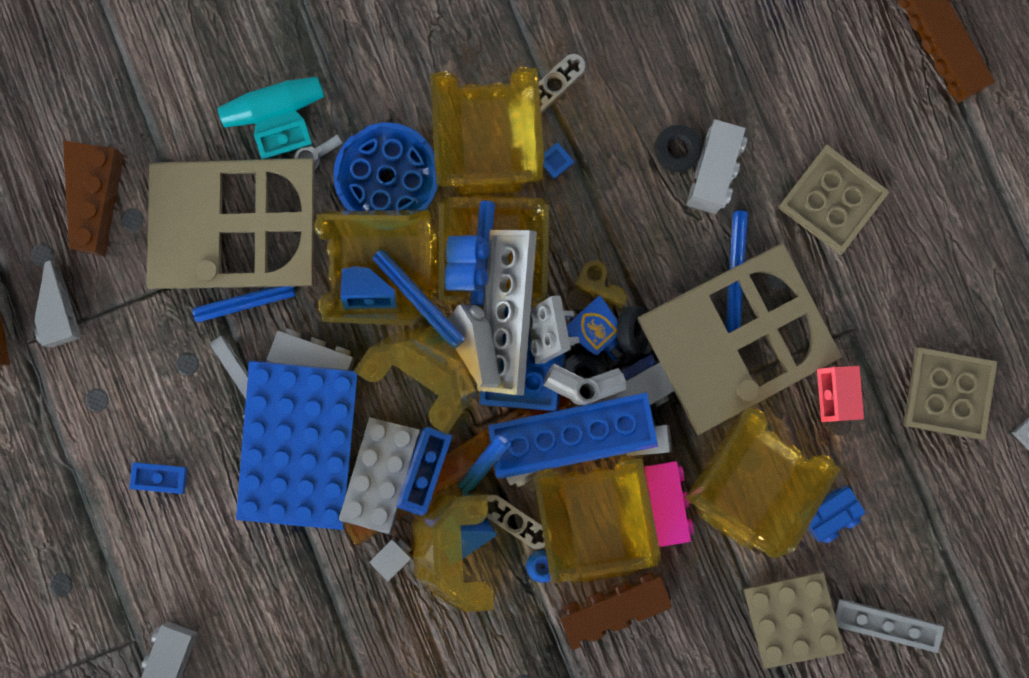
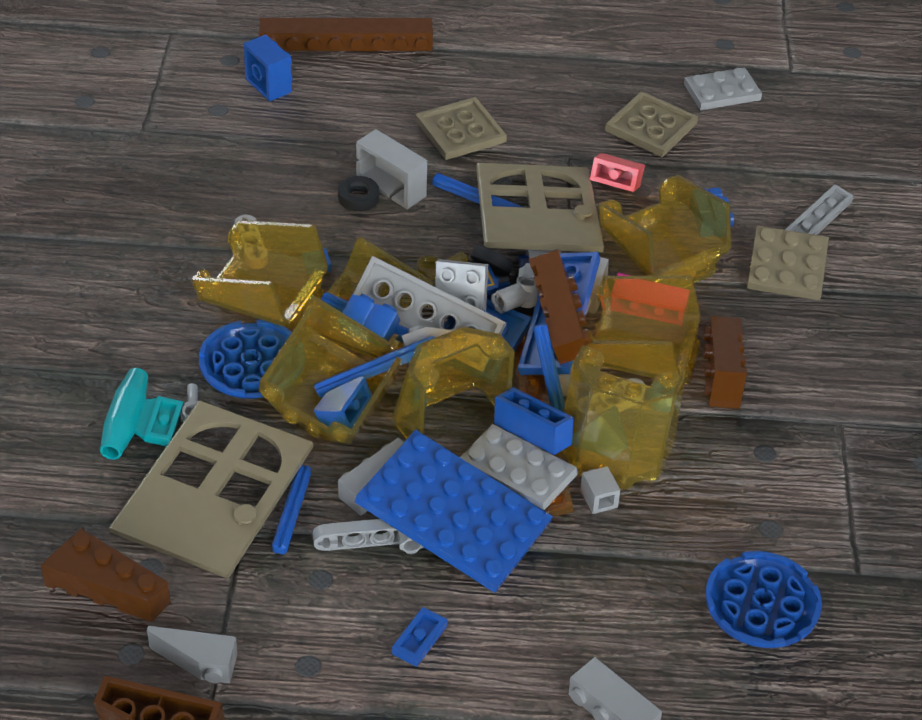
camera: 70 degrees left, 40 degrees down
none -> reddish brown wedge [529,249,592,365]

